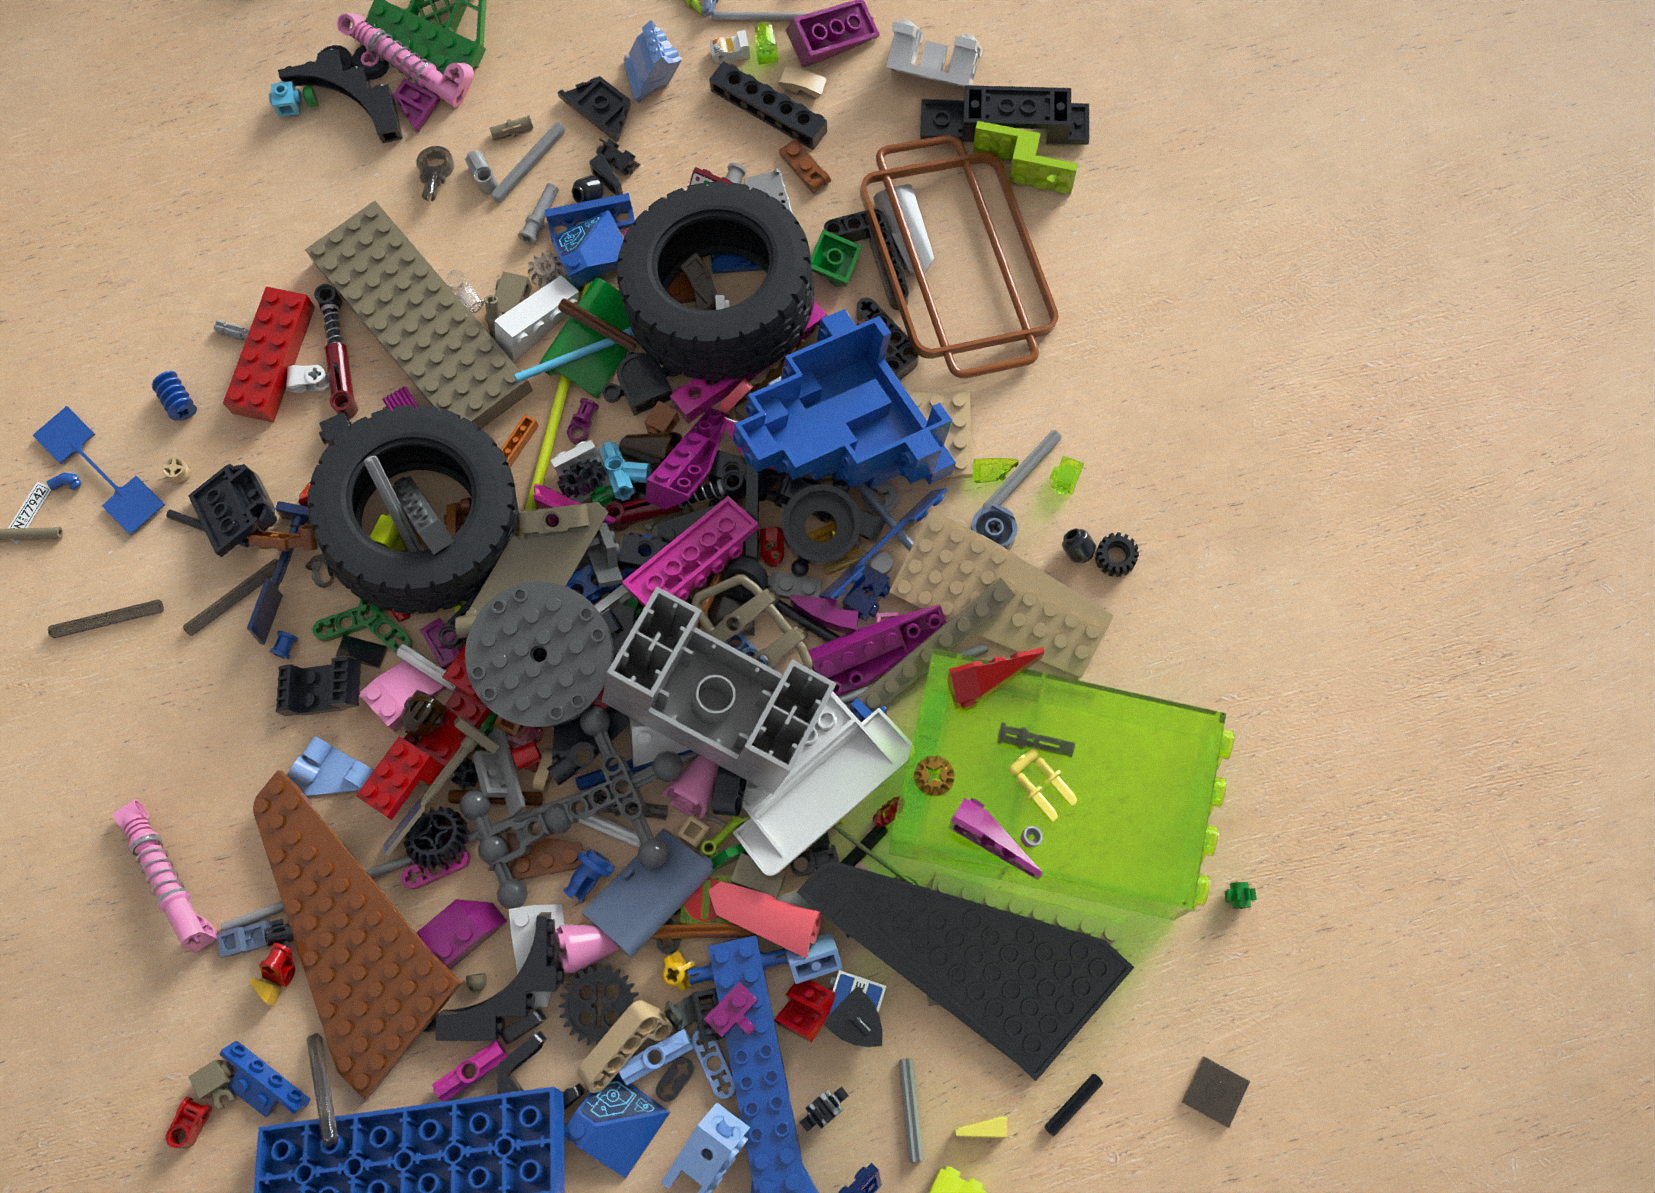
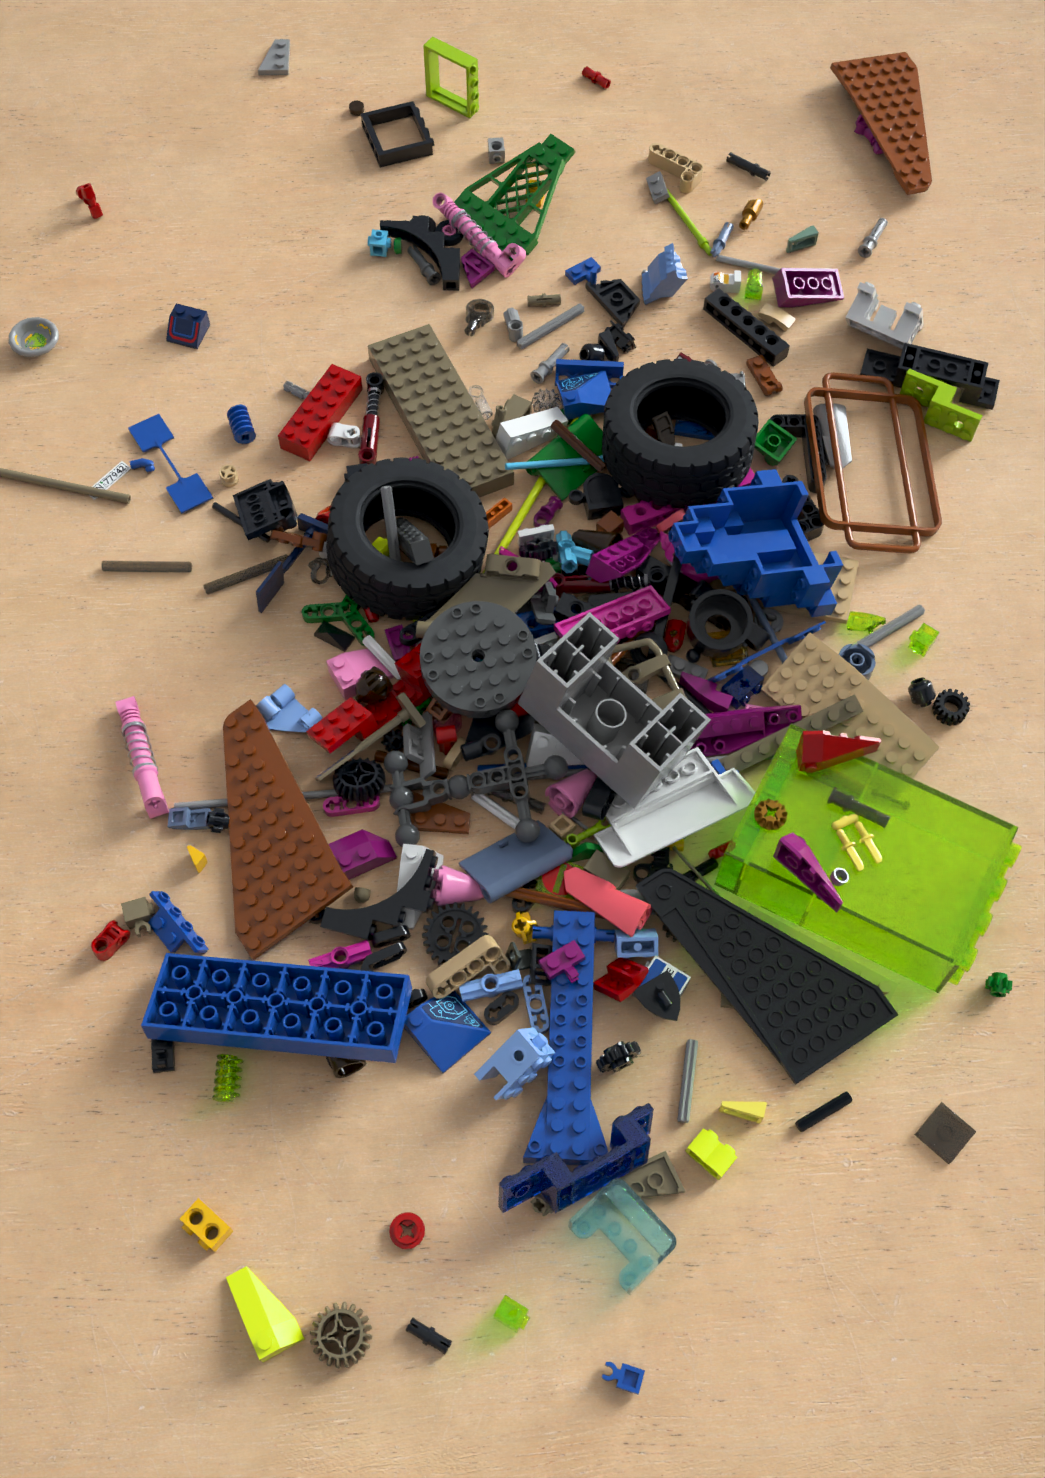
camera: 10 degrees right, 10 degrees down
red piece [259,943,296,987] -> none
blue bush [269,630,298,660] -> none
black plate [276,657,362,716] -> none
clear smoke axle [307,1033,339,1147] -> none
blue piece [563,849,615,903] -> none
none -> dark blue slope [166,303,210,349]
none -> dark grey pin [407,245,441,285]
none -> blue plate [565,257,601,285]

